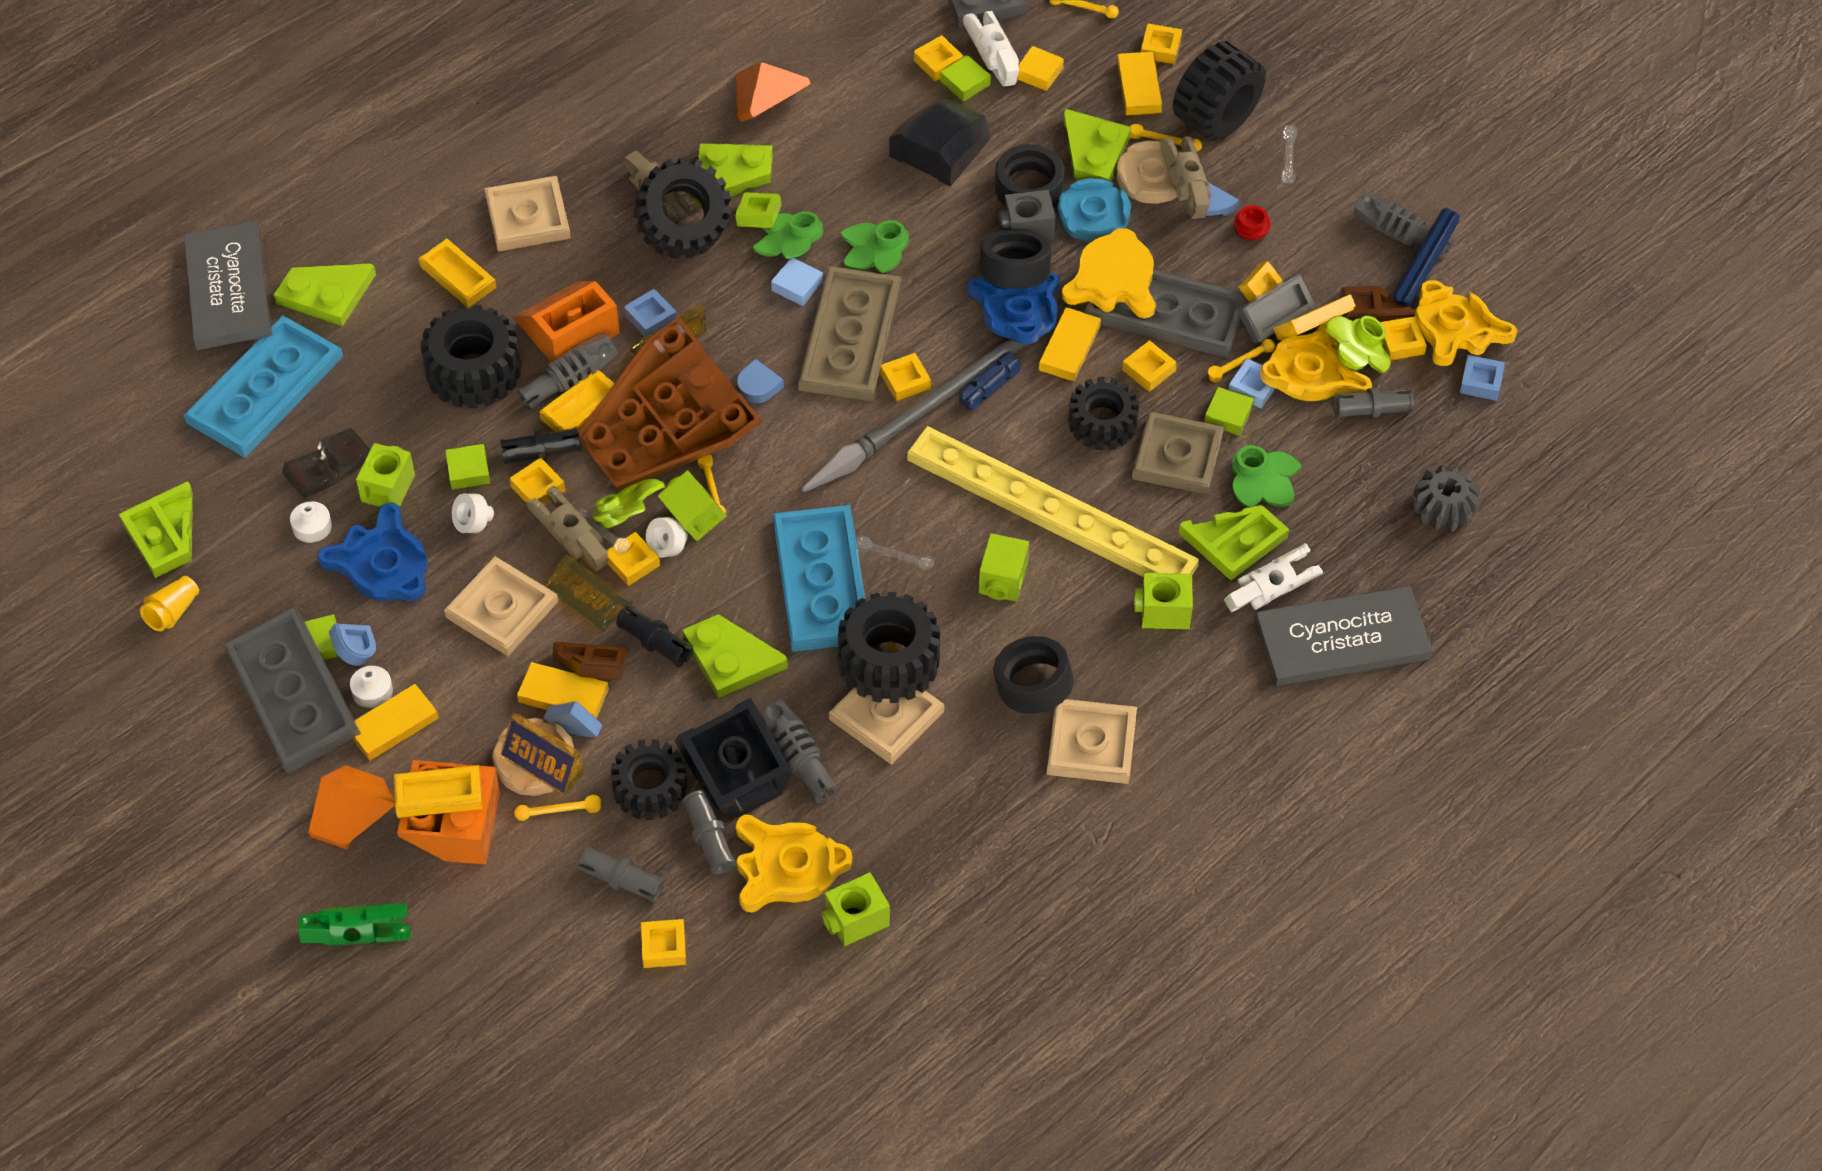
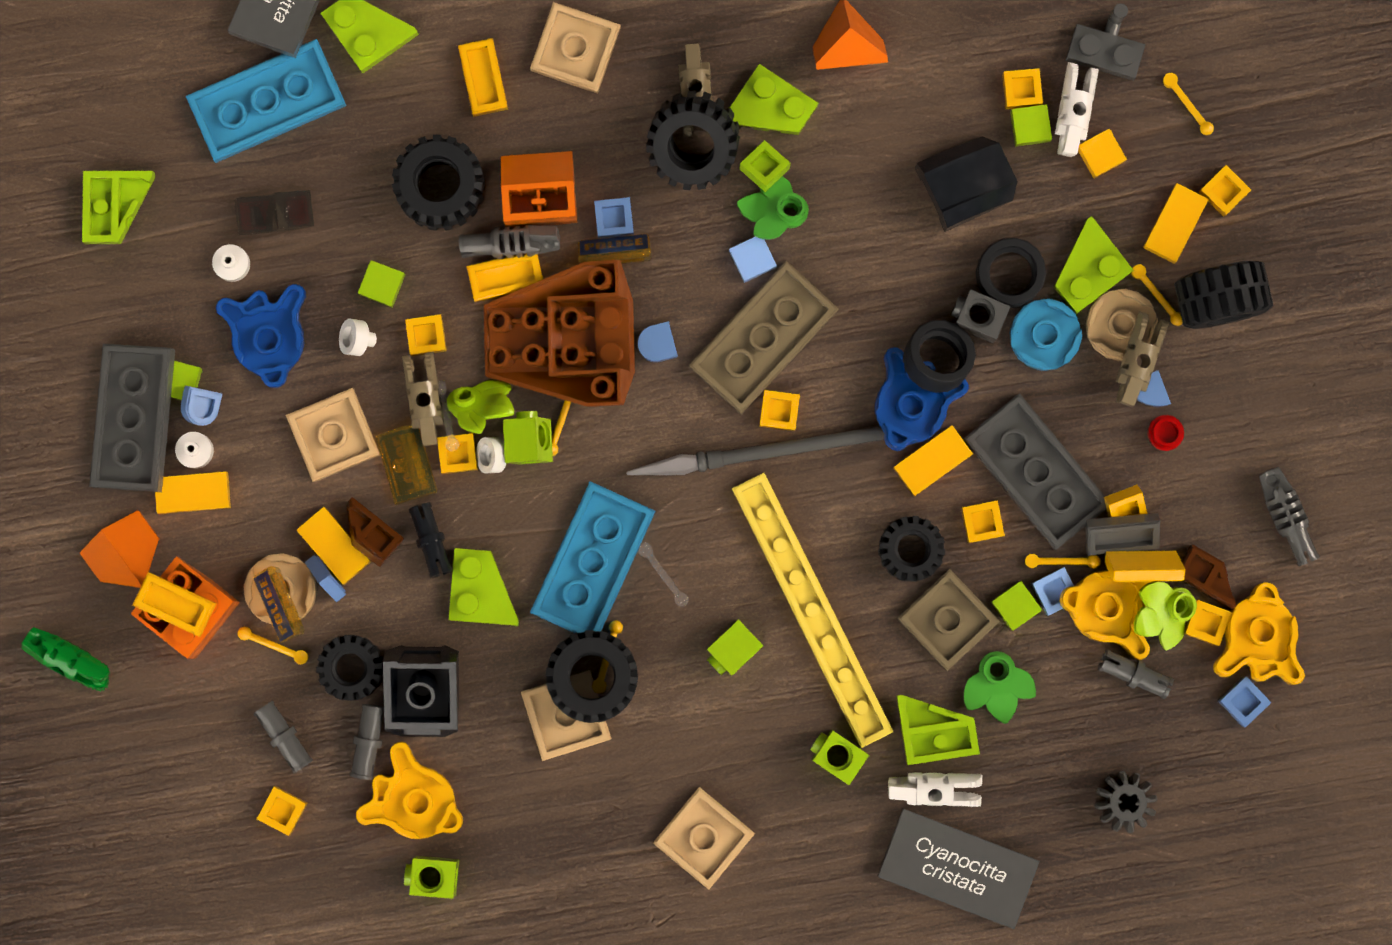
camera: 30 degrees right, 30 degrees up
yellow cone [140,576,199,632] -> none
lime brick [356,443,415,508] -> none
black pin [500,427,582,465] -> none
dark grey hinge [761,699,839,804] -> none
bright green plate [840,220,909,273] -> none
dark blue axle [959,353,1020,411] -> none
black tyre [993,636,1074,714] -> none
yellow tile [1062,228,1156,319] -> none
clear hinge [1281,125,1298,184] -> none
dark blue axle [1392,208,1460,307] -> none

